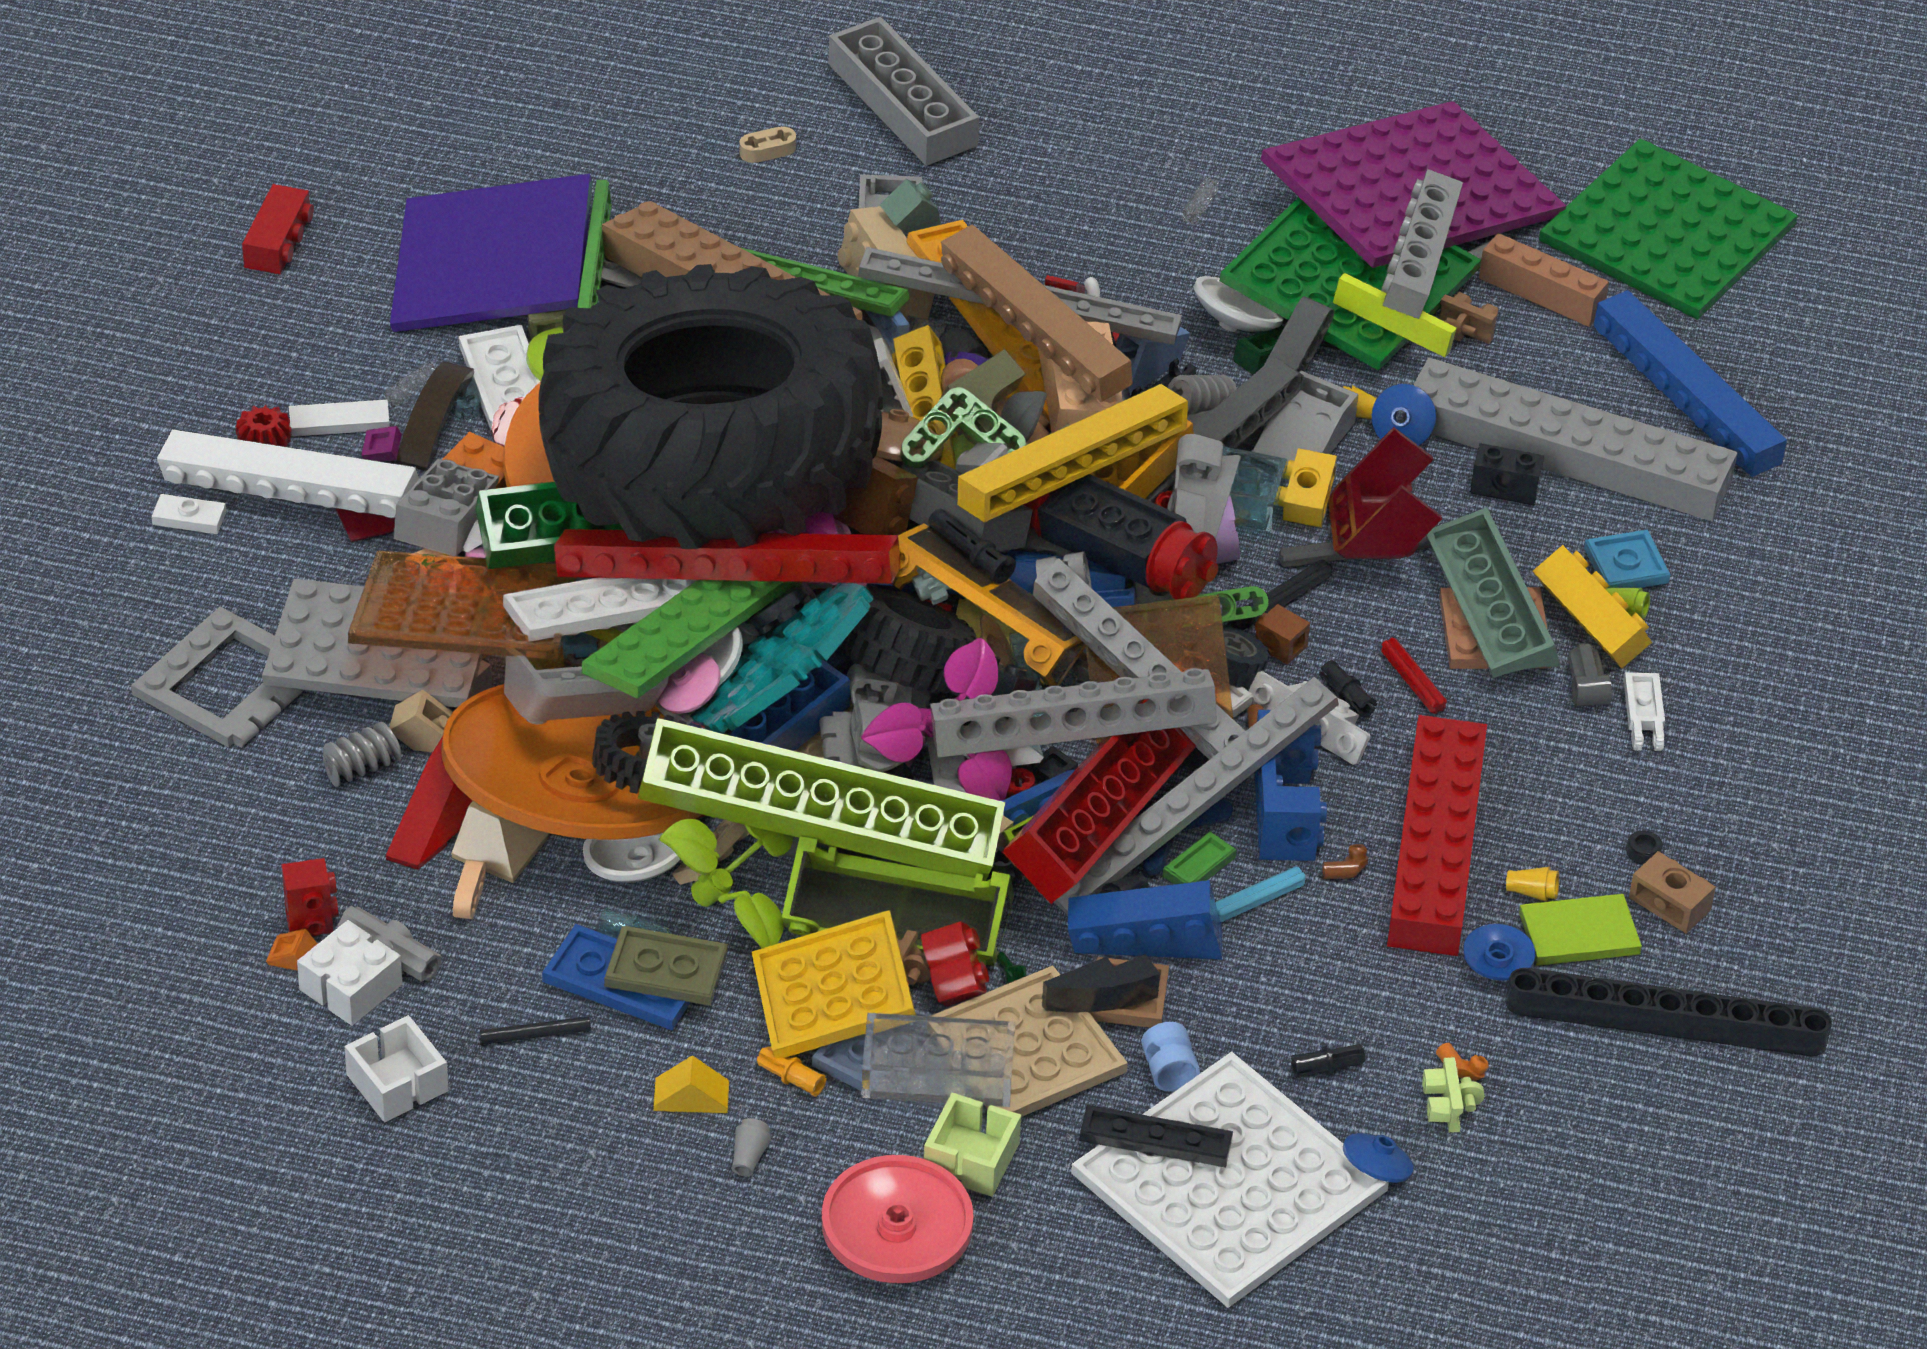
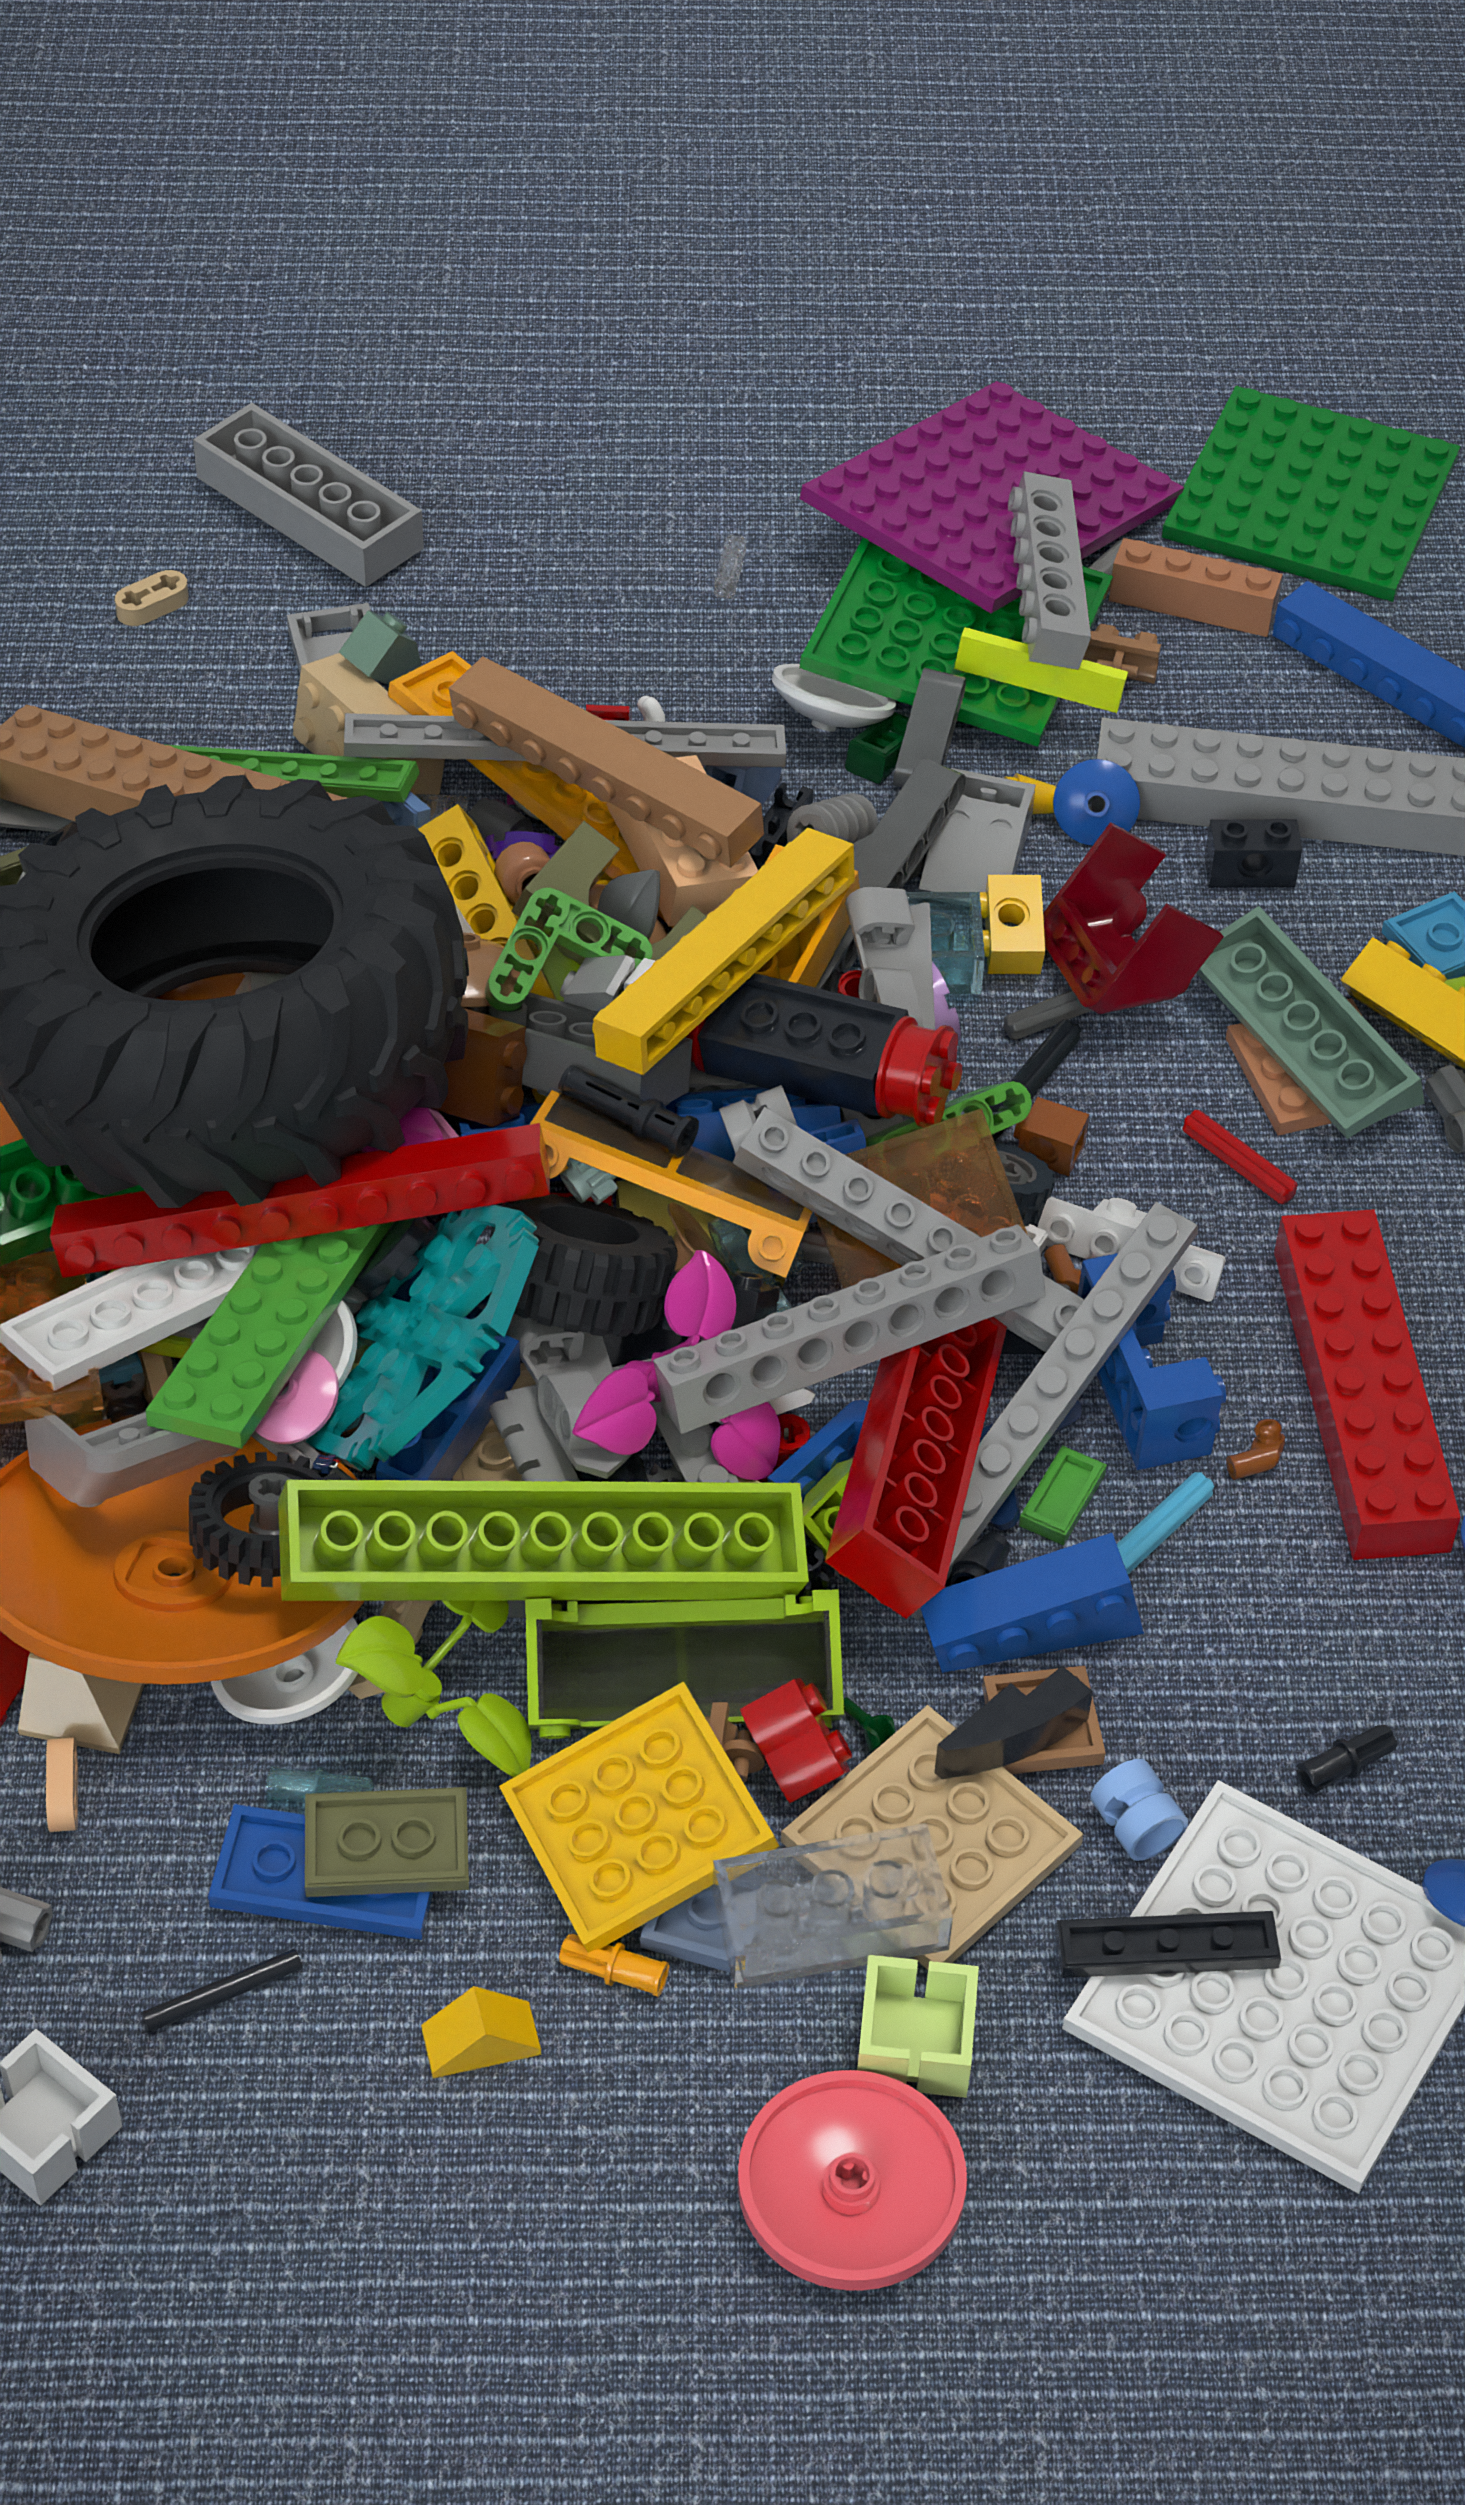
camera: 15 degrees left, 5 degrees up
light grey cone [731,1118,771,1177] -> none
black plate [1029,746,1078,782] -> none
black pin [1319,660,1377,717] -> none

